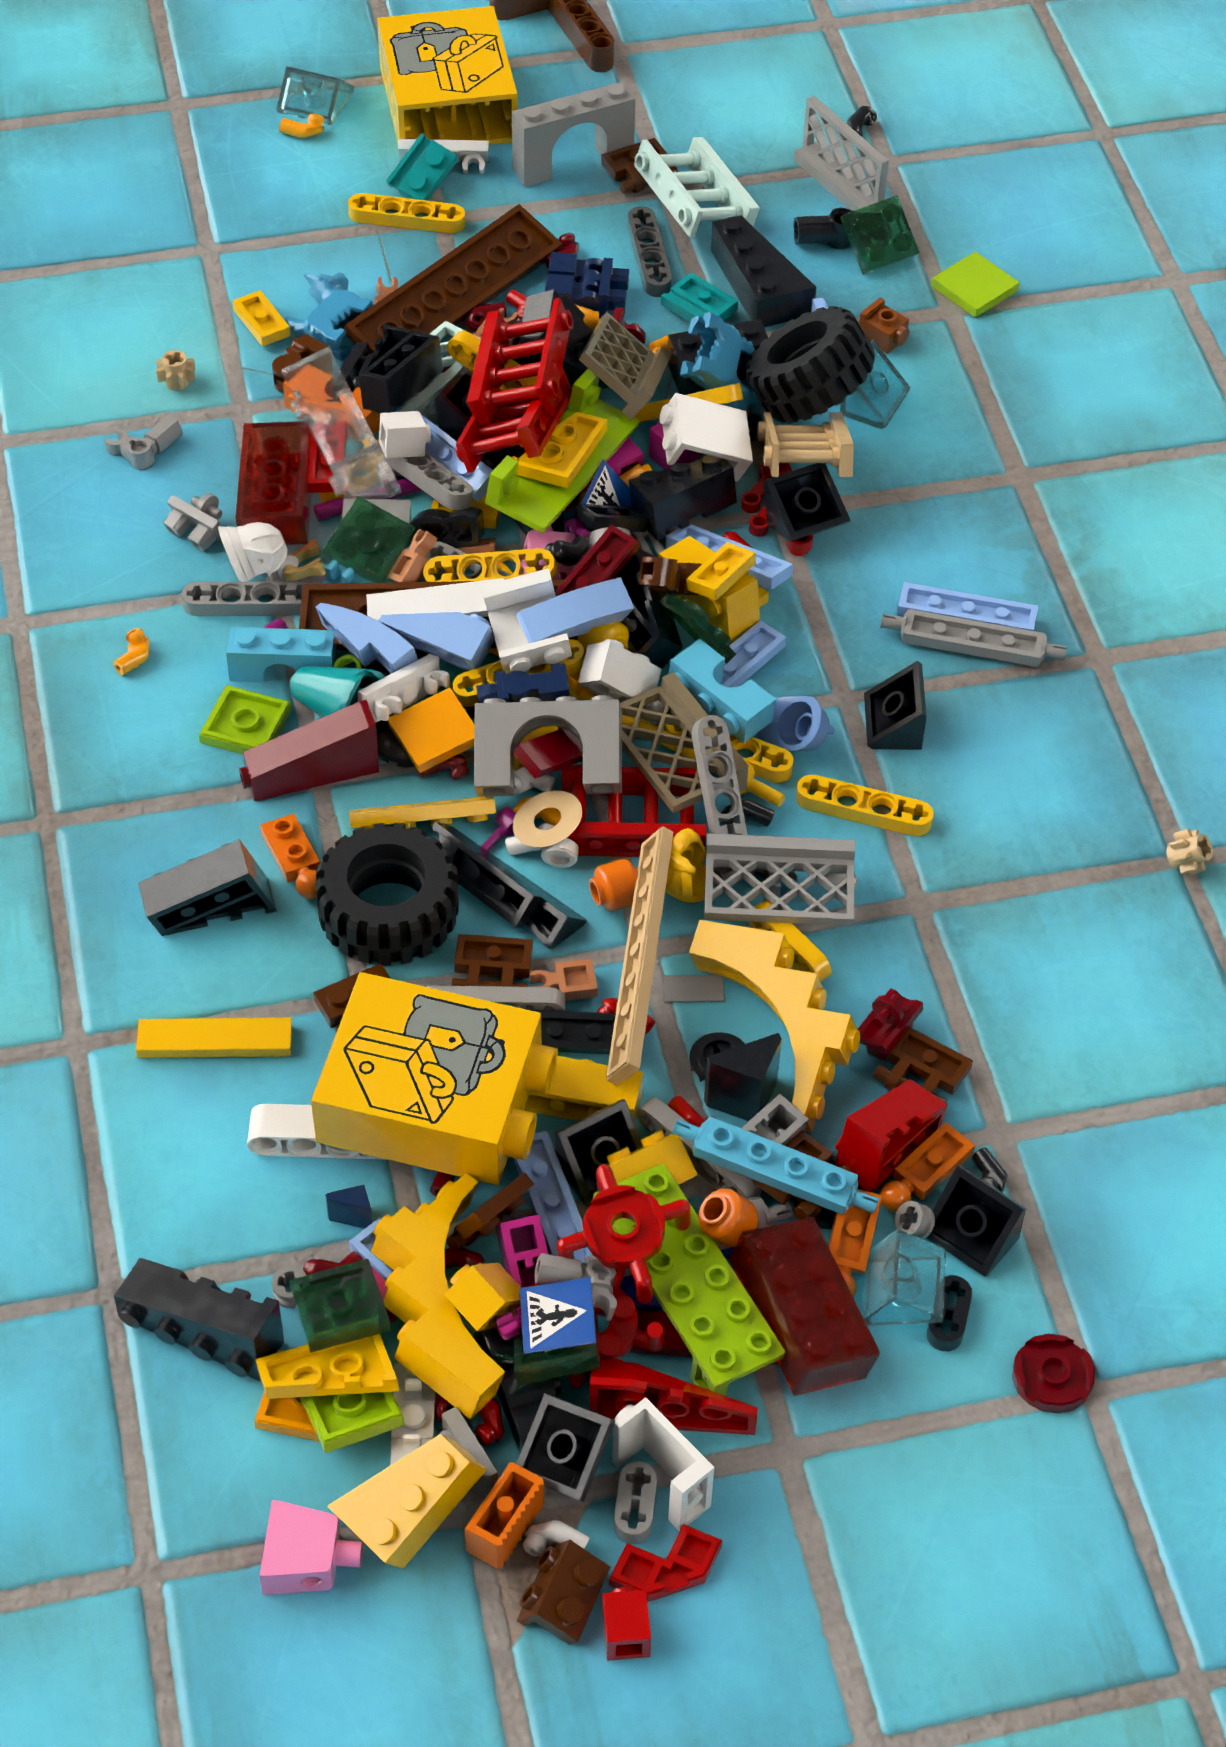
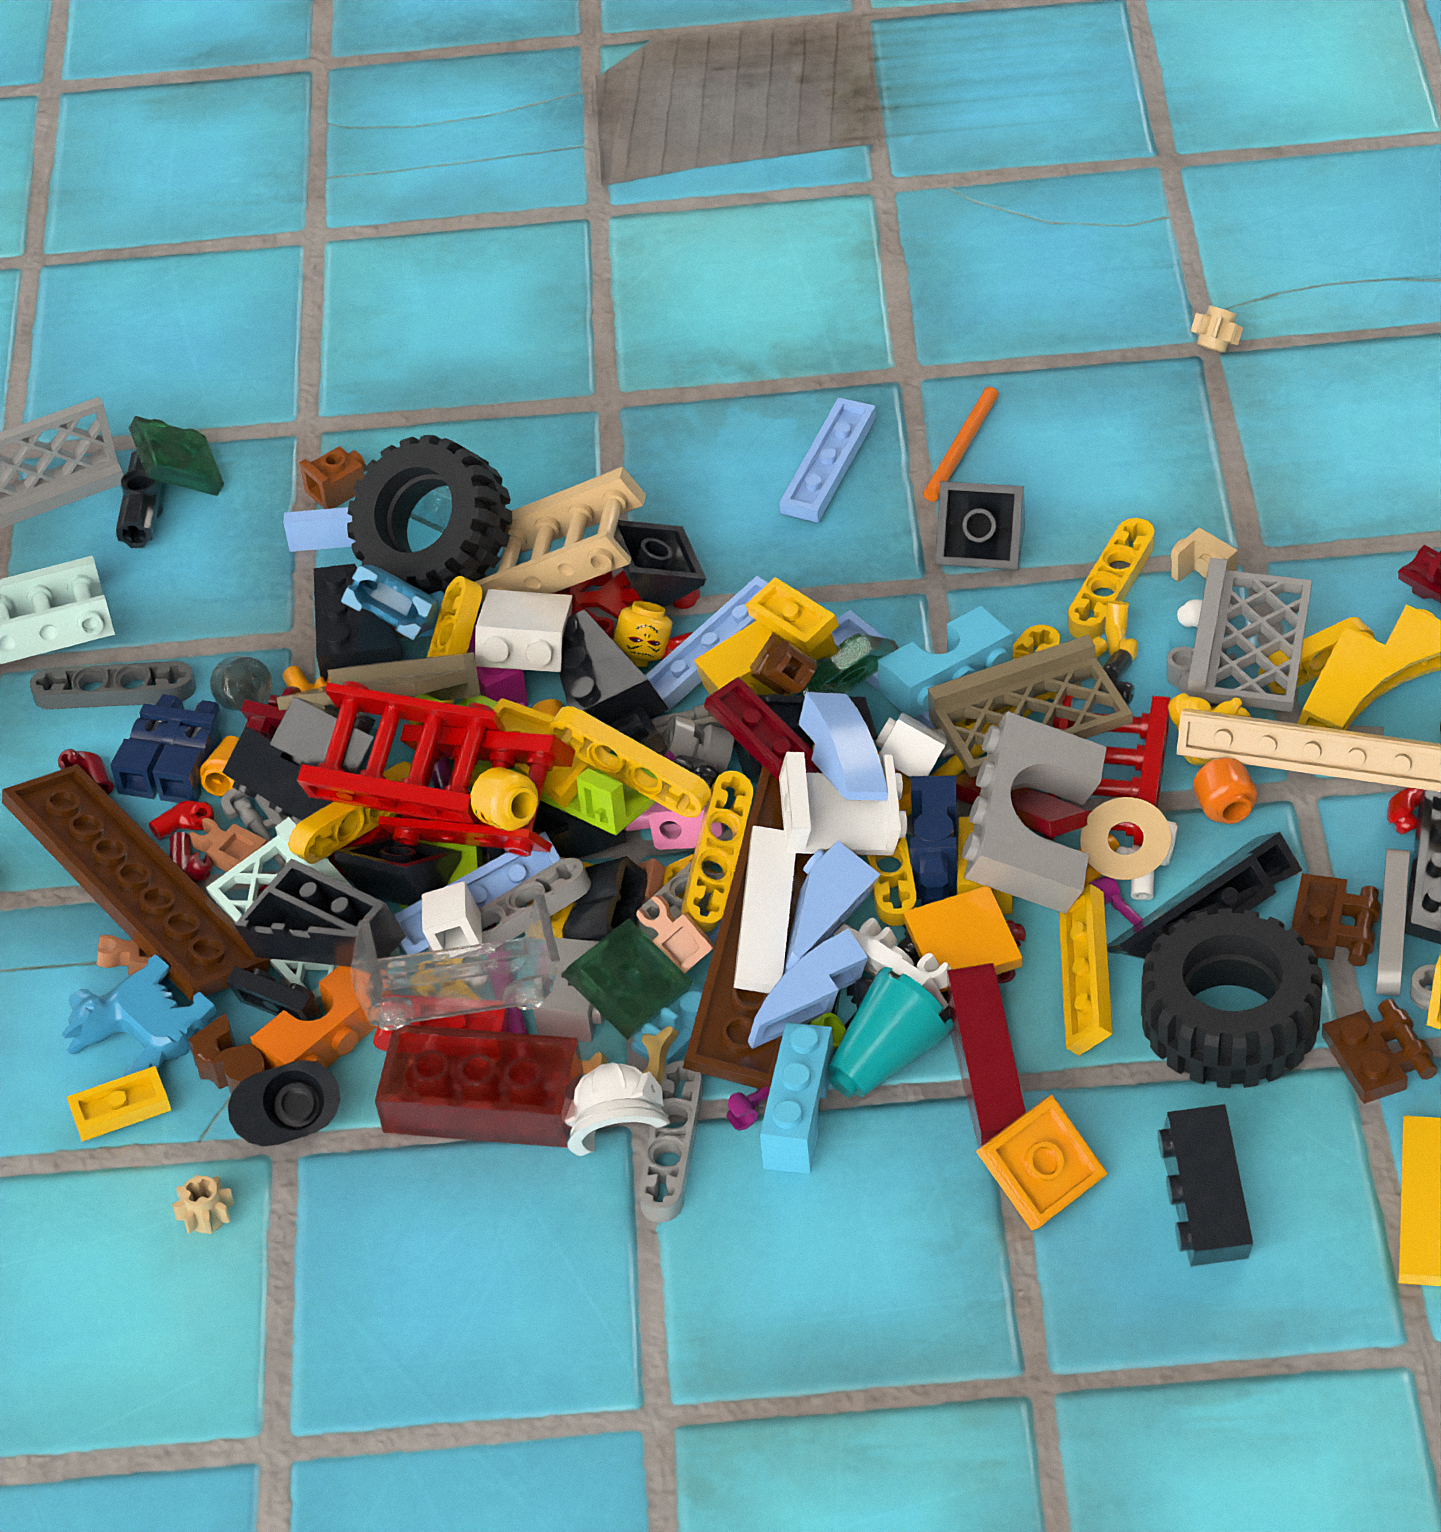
camera: 75 degrees left, 5 degrees down
light grey bar [104,416,183,469] -> none
light orange arm [113,628,150,676] -> none
light grey hips [163,493,223,552] -> none
lime tile [199,685,292,754] -> none
orange plate [260,813,320,899] -> none
nougat plate [530,958,598,1001] -> none
teal plate [661,272,738,322] -> none
light grey beam [692,715,748,835] -> none
black wedge [711,215,816,327] -> none
medium blue piece [756,696,835,751] -> none
light grey plate [881,609,1067,667] -> none
lime tile [931,251,1020,318] -> none
none -> clear smoke head [210,656,273,711]
none -> black piece [228,1060,341,1147]
none -> yellow head [471,767,538,831]
none -> yellow beam [548,706,711,818]
none -> yellow head [613,601,673,667]
none -> orange bar [923,387,999,502]
none -> light orange tile [976,1095,1108,1231]
none -> yellow arm [1105,601,1138,661]
none -> tan bracket [1170,528,1238,582]

